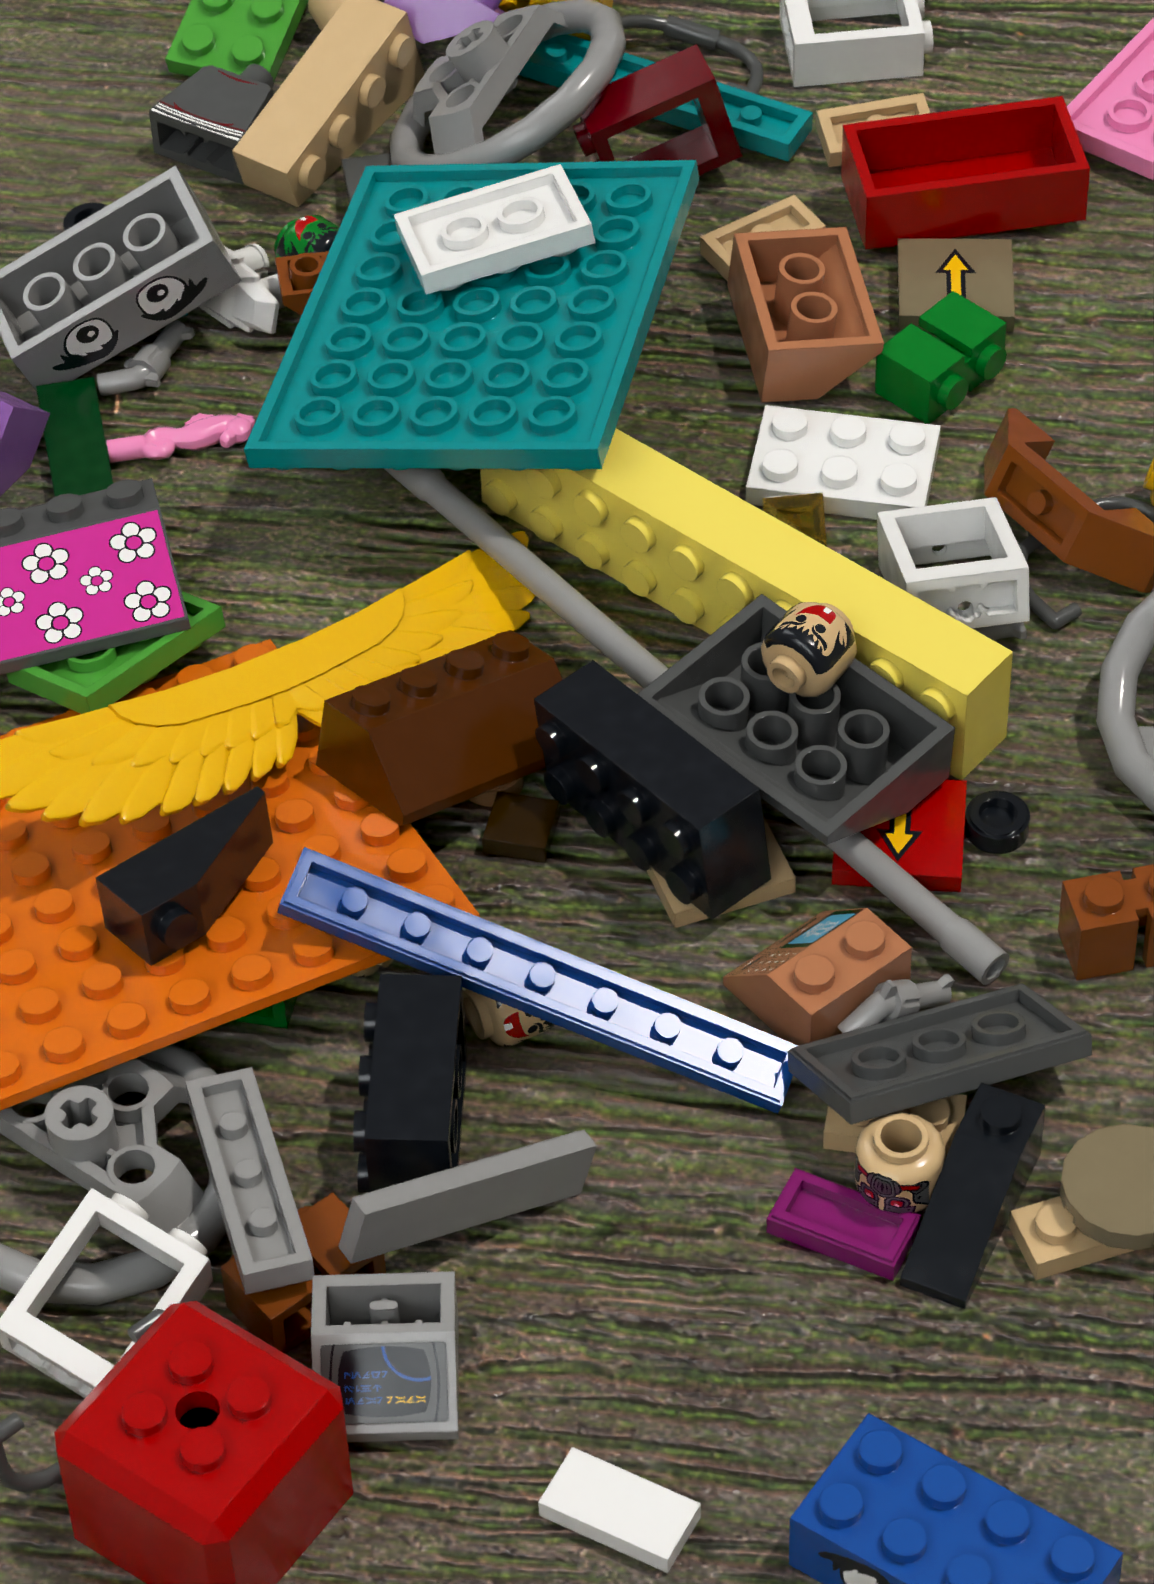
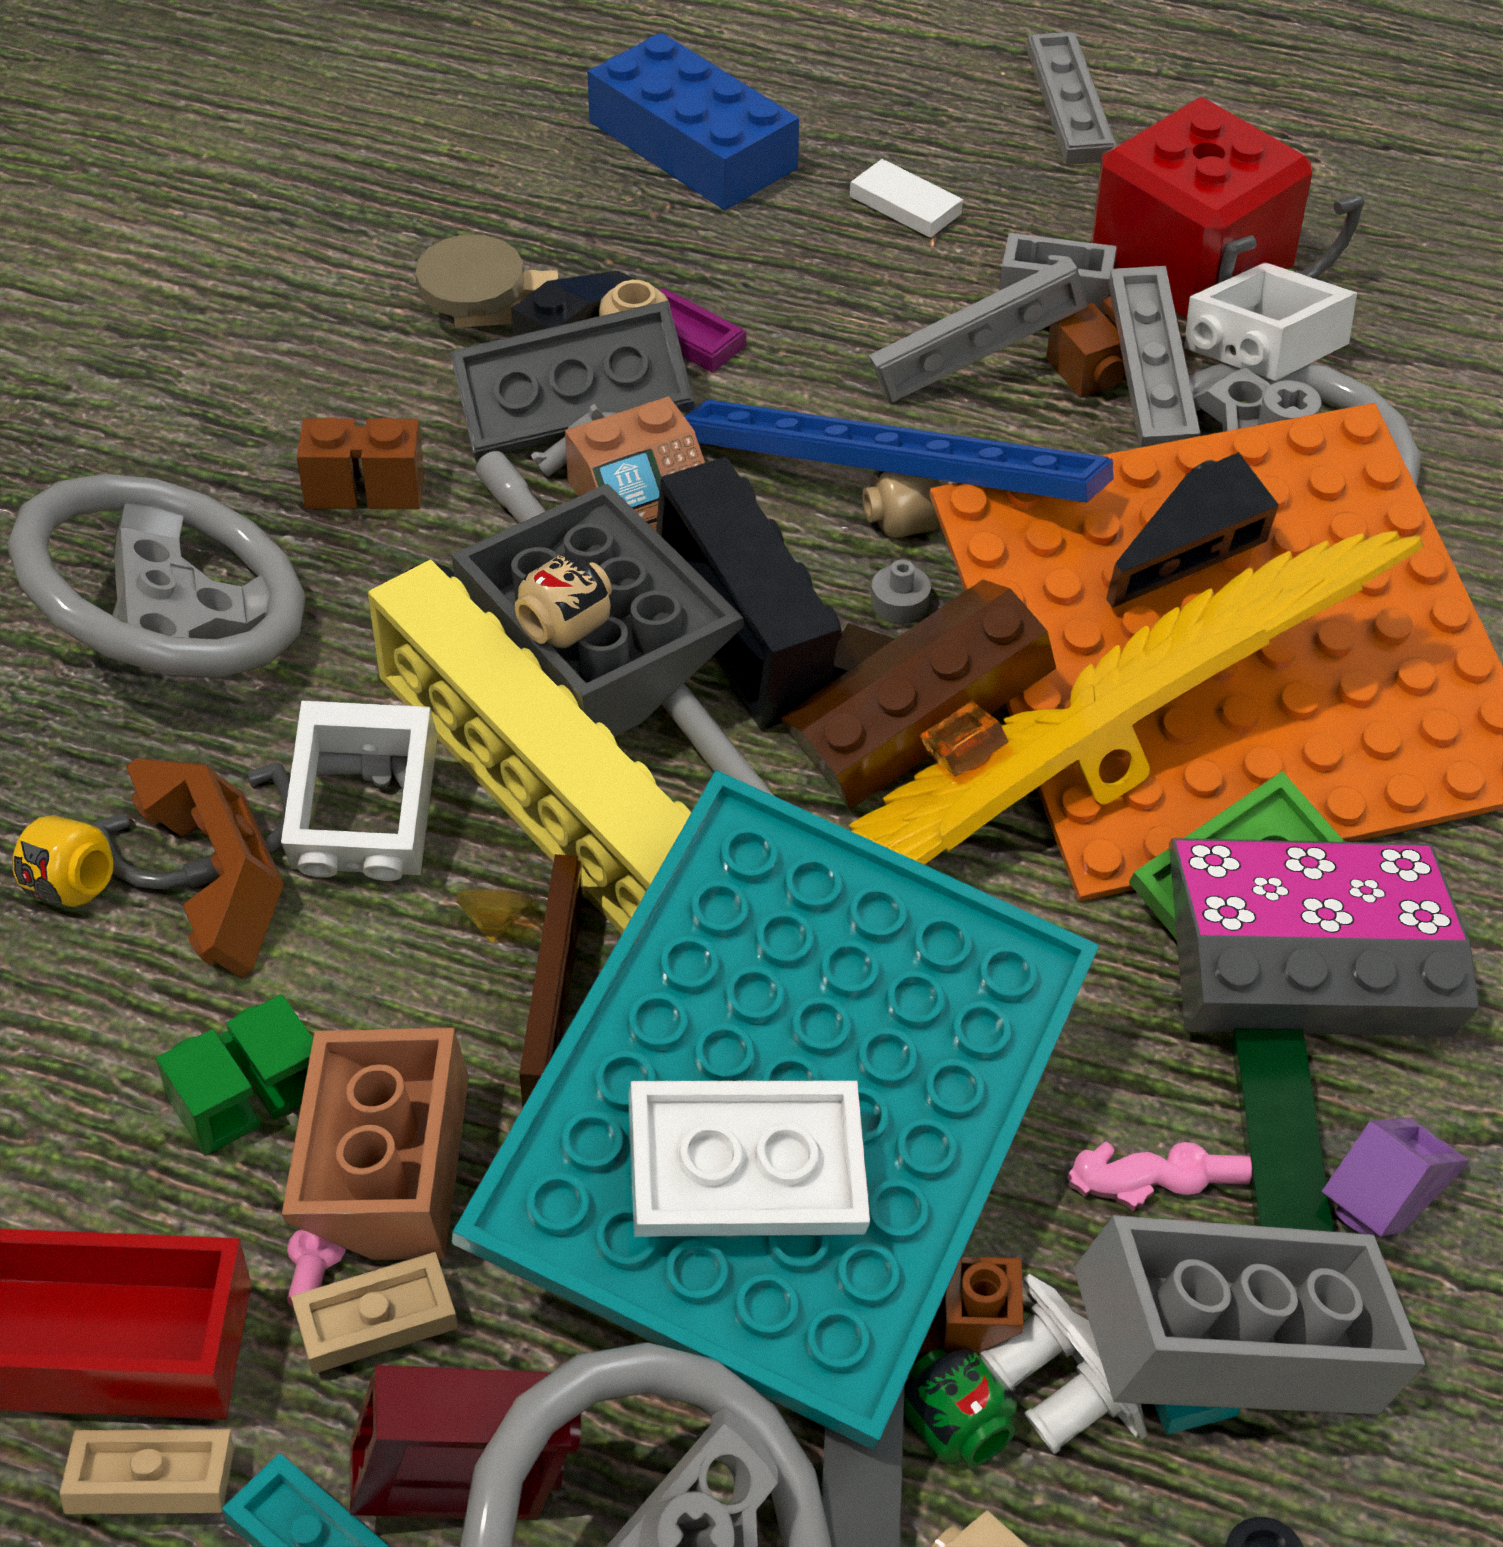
camera: 170 degrees left, 0 degrees up
black brick [353,974,467,1193] -> none
white plate [746,405,941,520] -> none
dark tan tile [897,238,1015,332] -> none
none -> reddish brown tile [519,854,584,1107]
none -> light grey tile [871,560,931,623]
none -> clear orange plate [919,701,1009,777]

